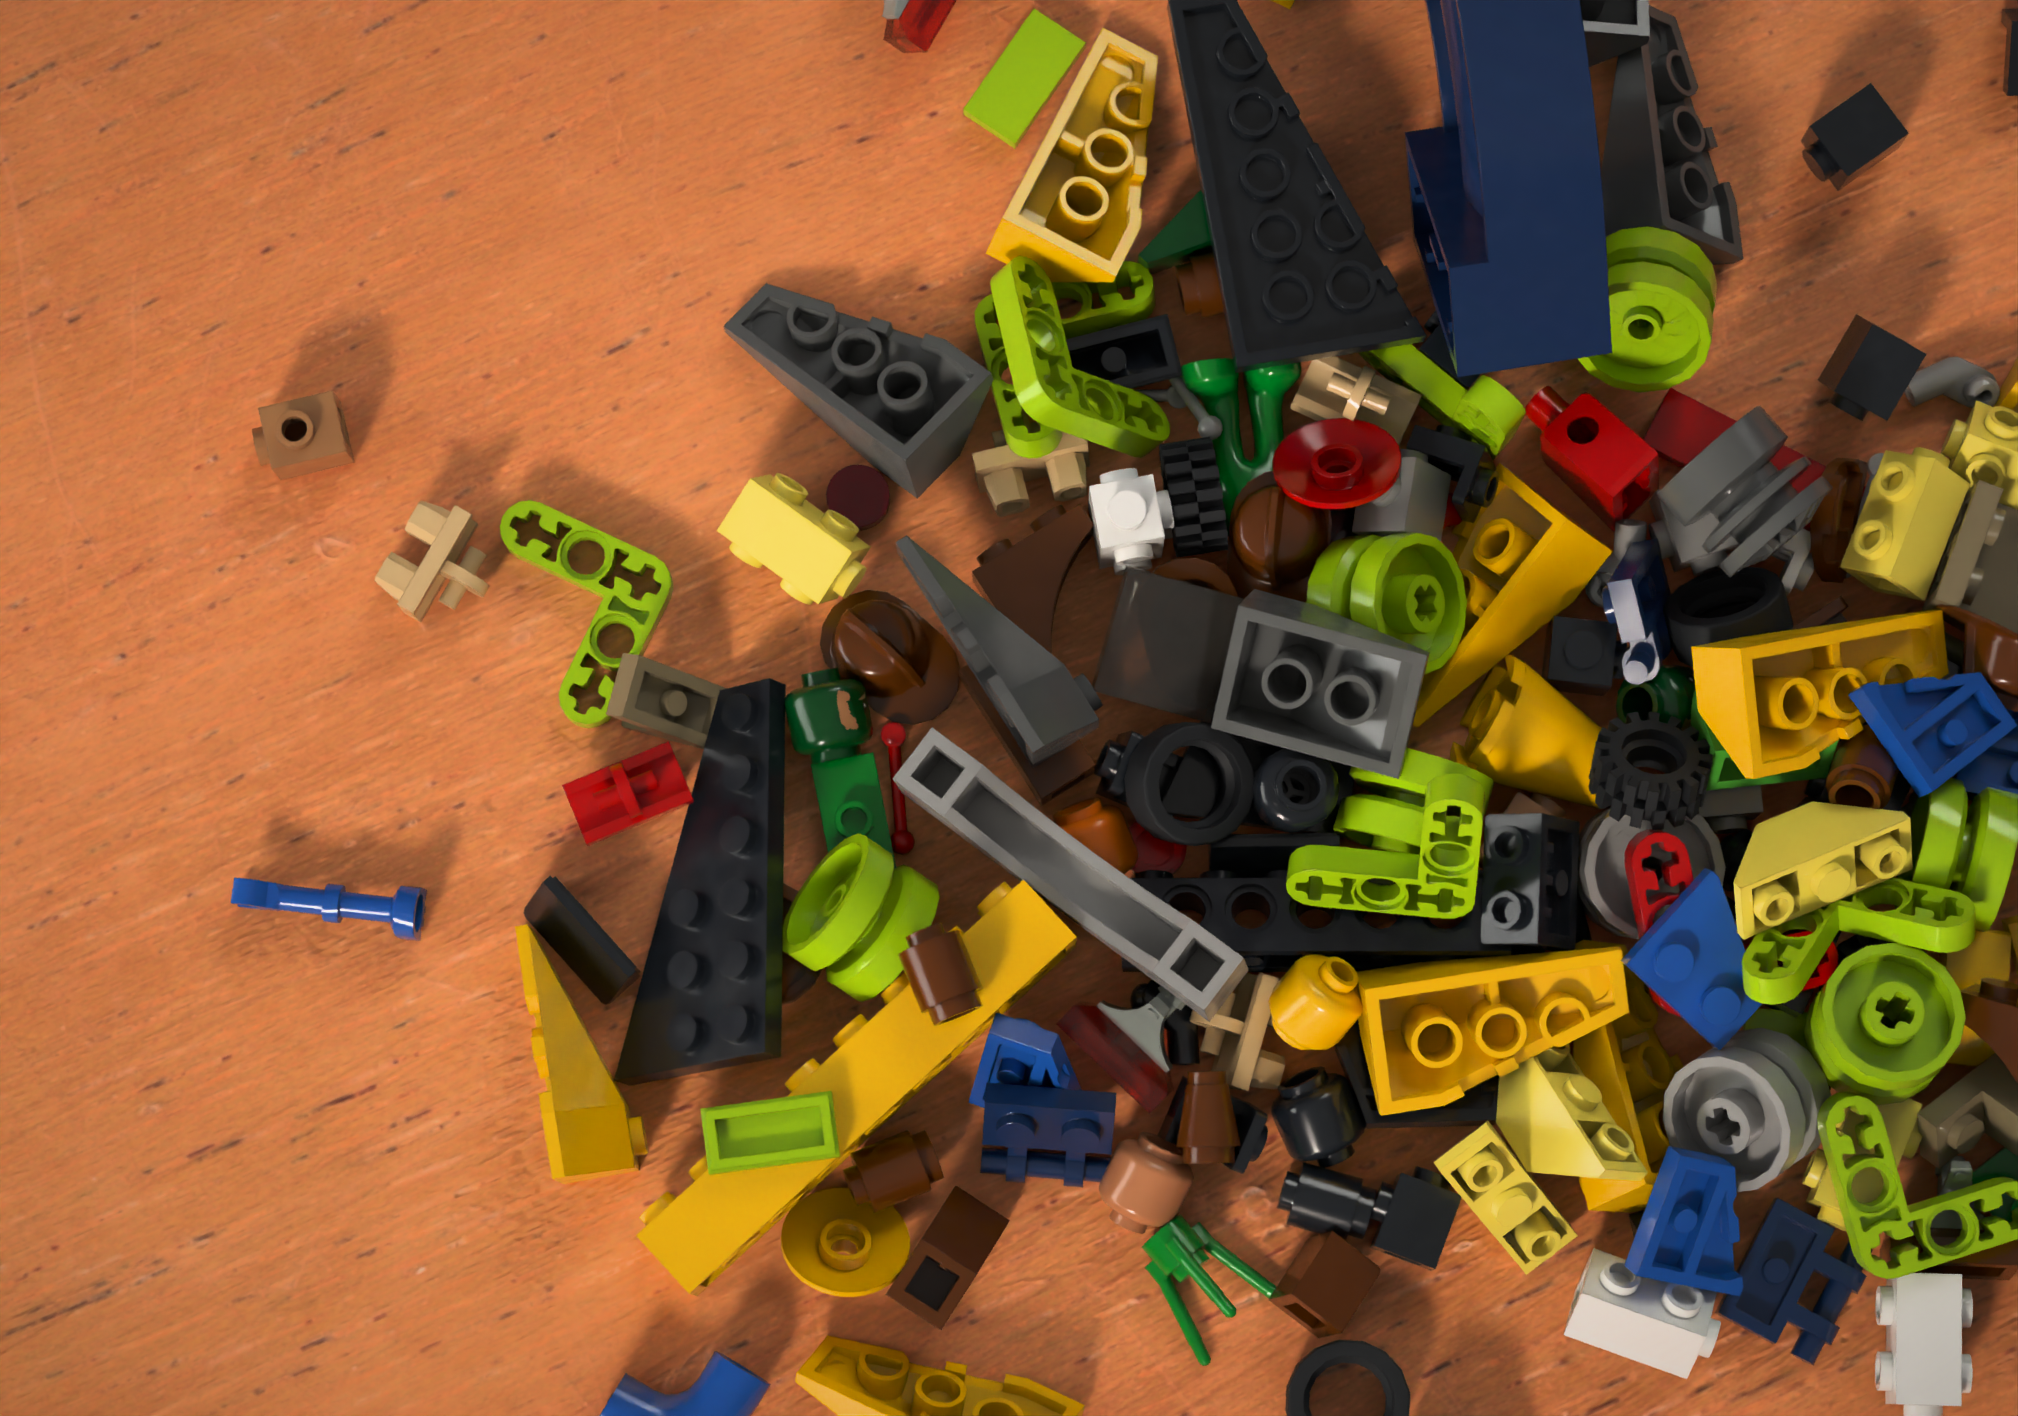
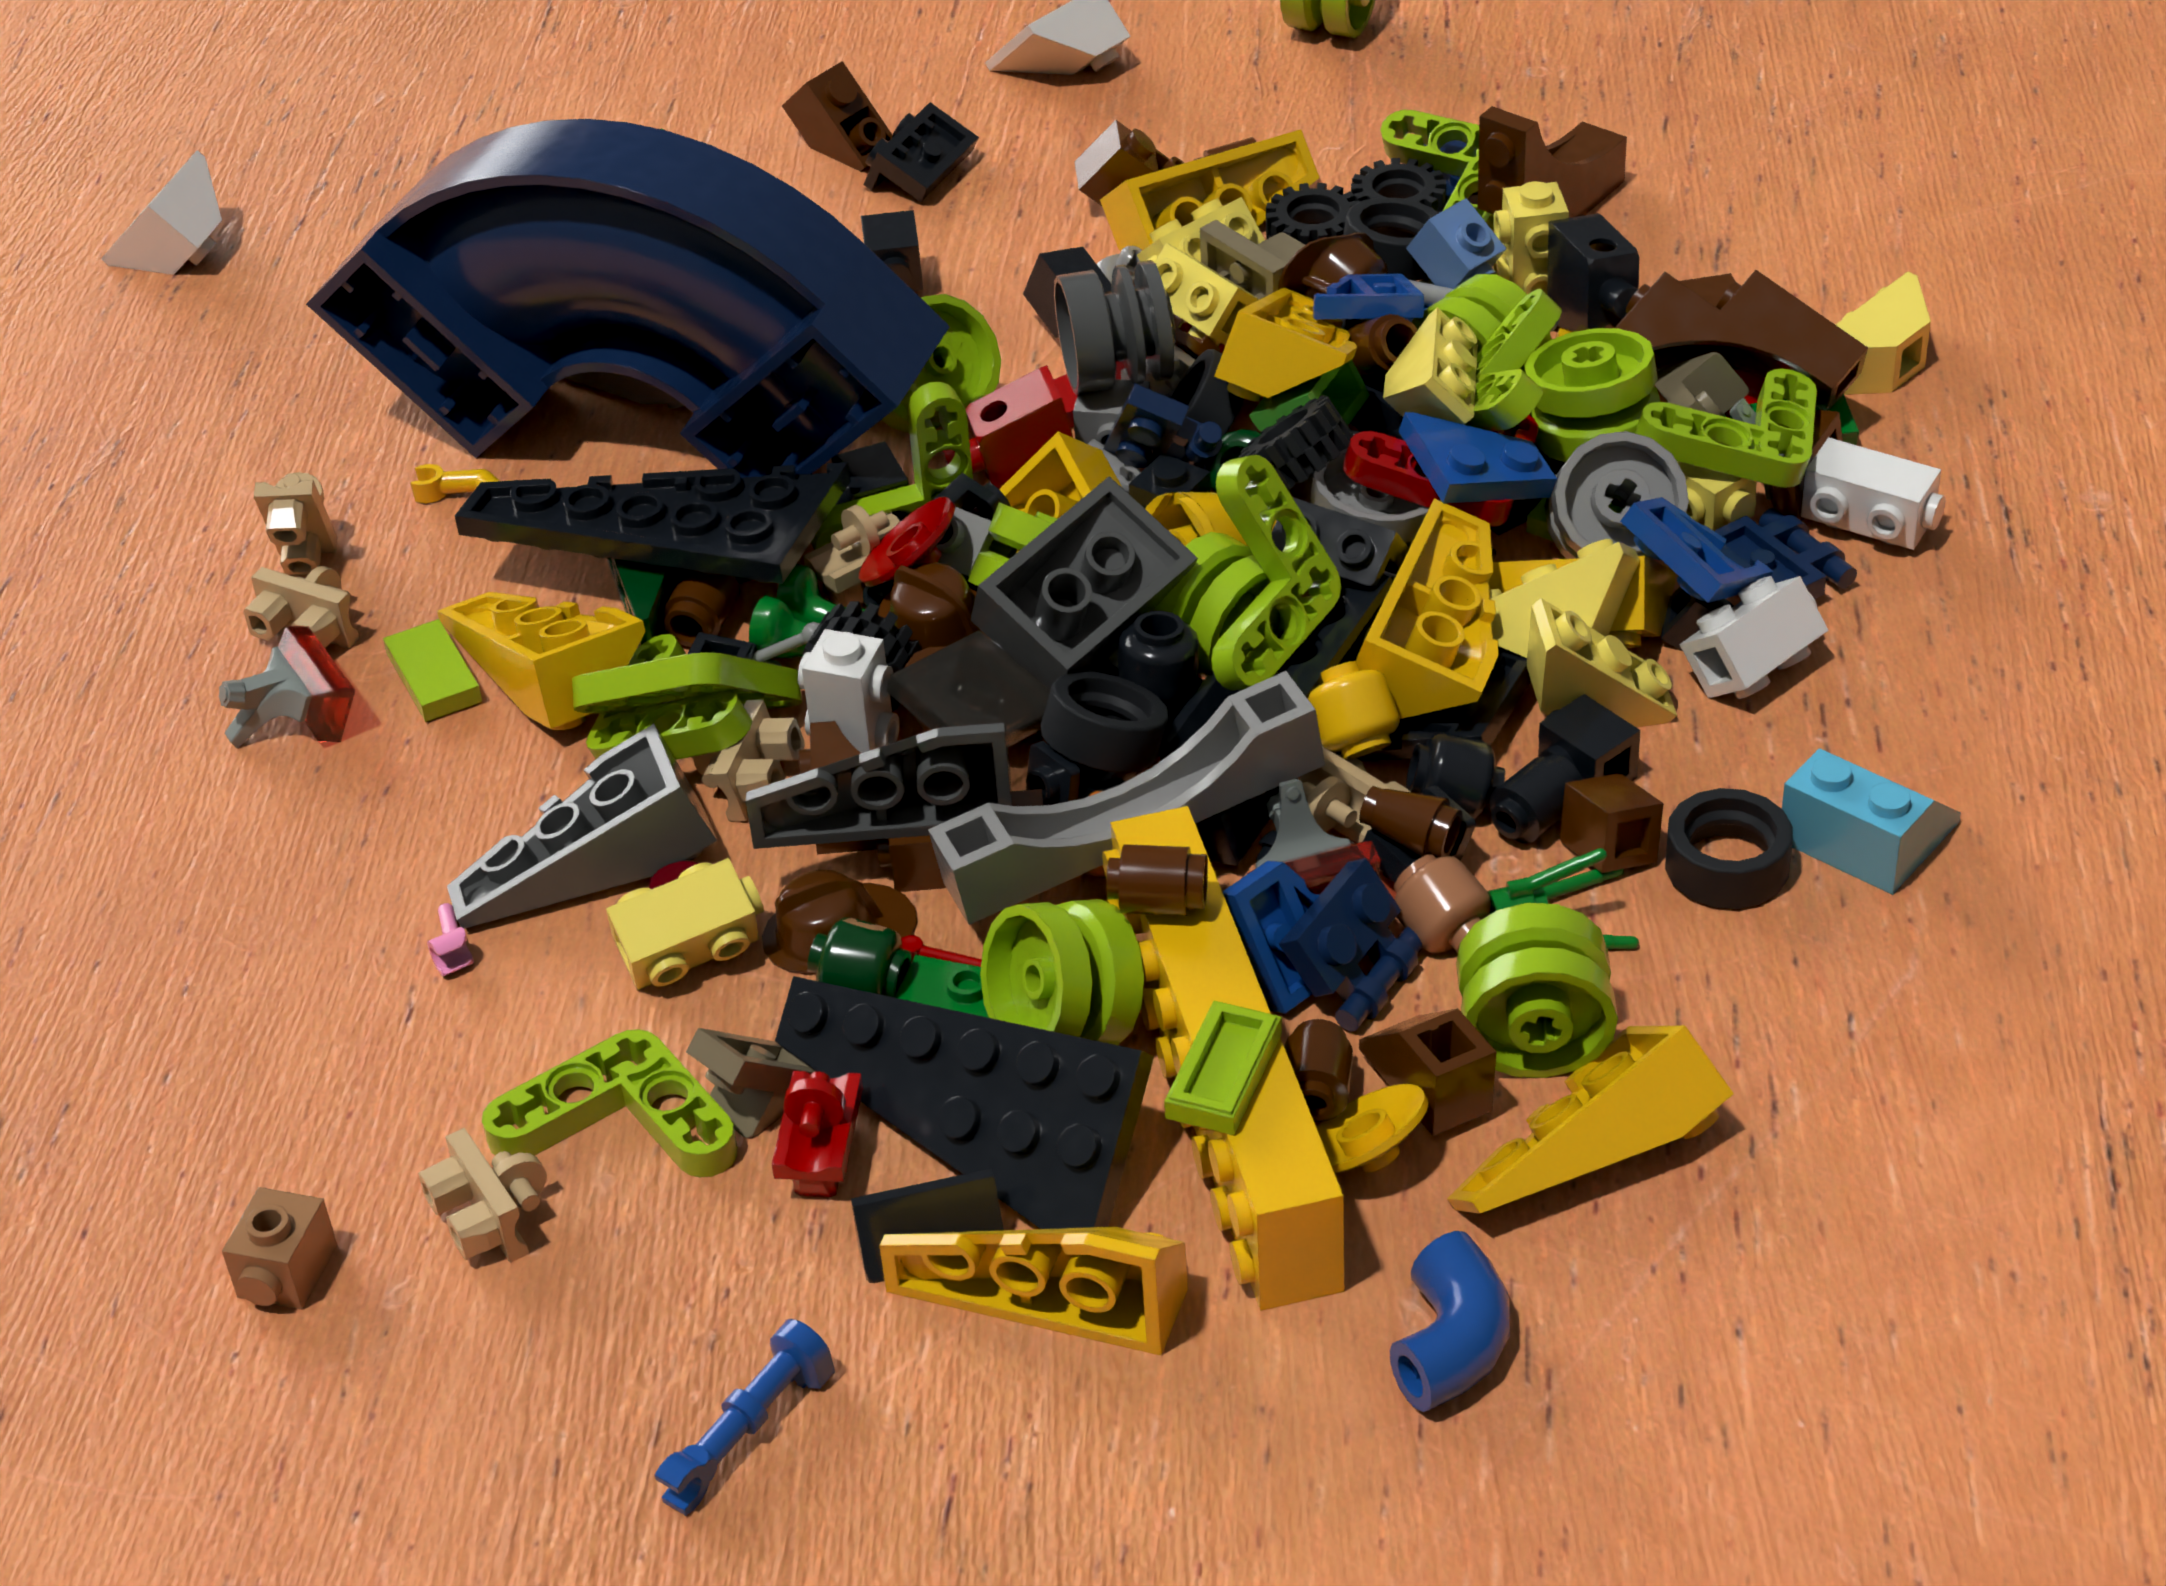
camera: 60 degrees left, 40 degrees down
none -> bright pink hand [427,903,474,977]
none -> lime wheel [1456,903,1618,1078]

